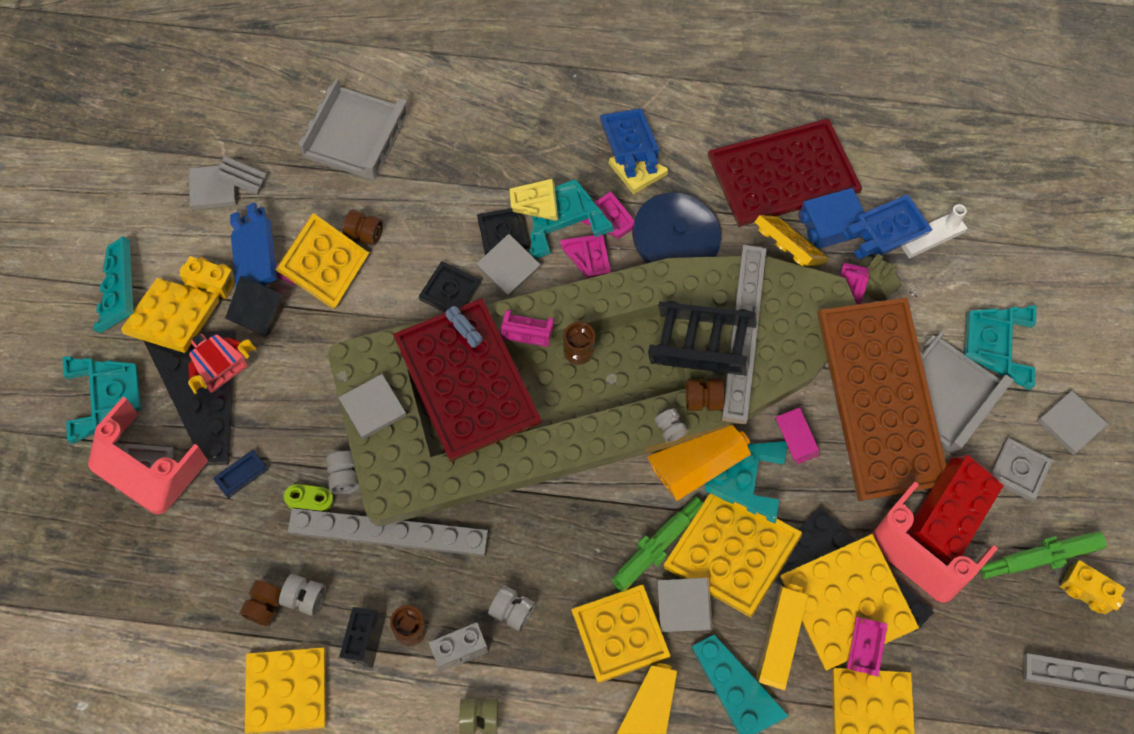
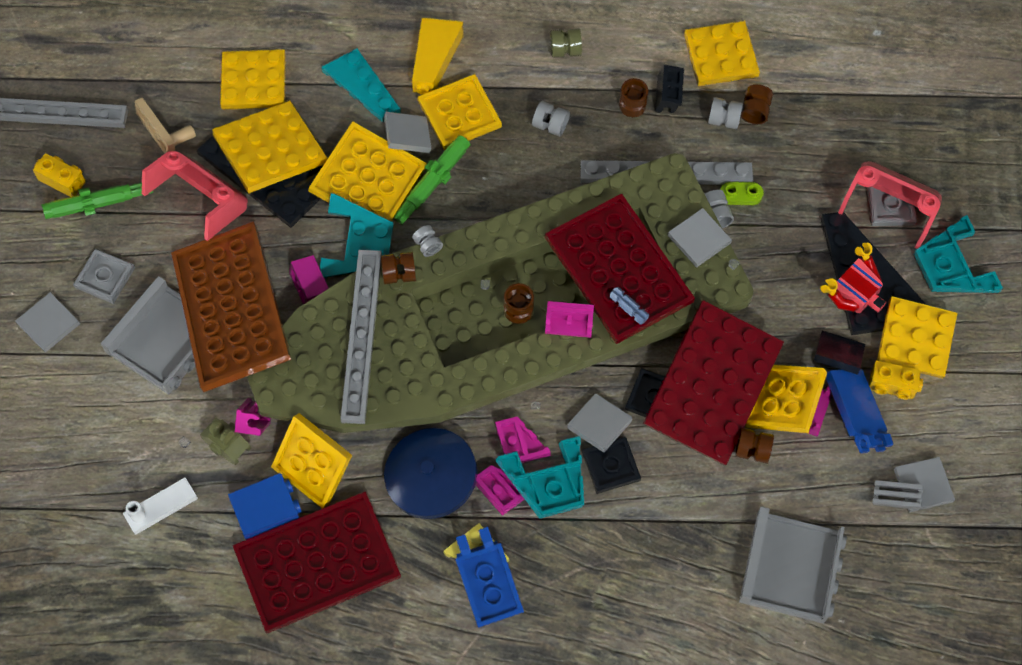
camera: 175 degrees right, 0 degrees up
teal wing [93,236,134,333] -> none
dark blue tile [213,450,269,499] -> none
light grey brick [429,622,488,673] -> none
light yellow wing [510,179,558,221] -> none
light orange slope [647,425,751,501] -> none
black fence [648,301,757,376] -> none
yellow slope [756,583,808,690] -> none
blue tile [842,194,933,260] -> none
dark pink hinge [846,617,888,676] -> none
red brick [906,454,1004,565] -> none
teal wing [964,305,1037,390] -> none
none -> tan piece [135,98,196,154]
none -> dark red plate [643,300,784,466]

